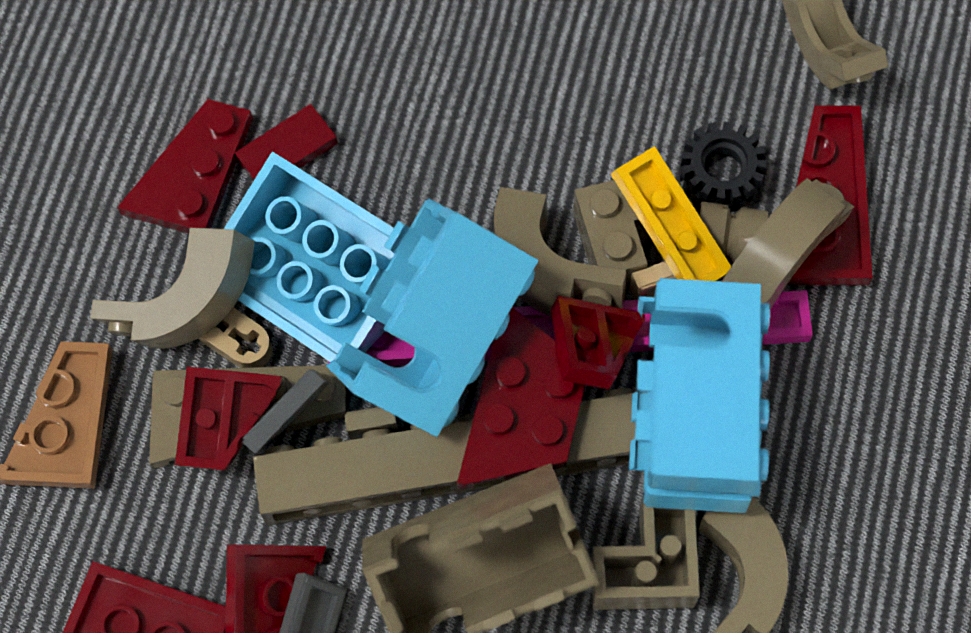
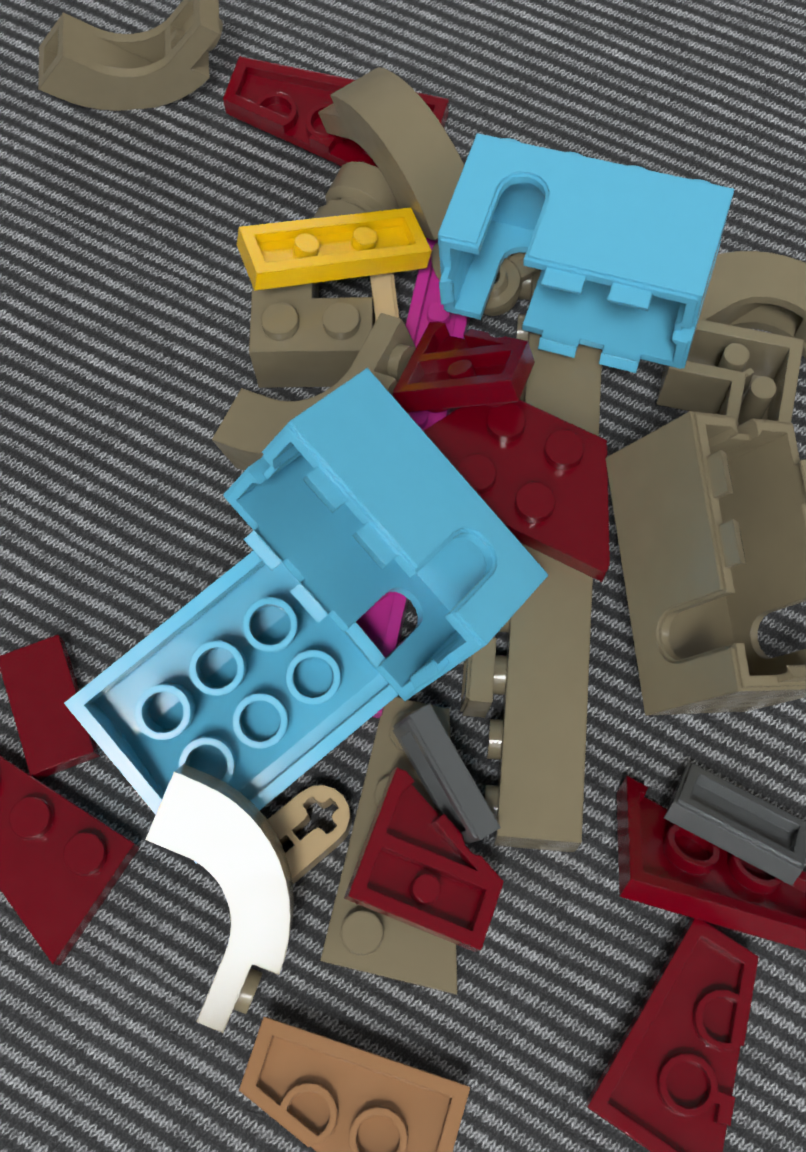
camera: 75 degrees left, 0 degrees up
black tyre [679,121,767,211] -> none

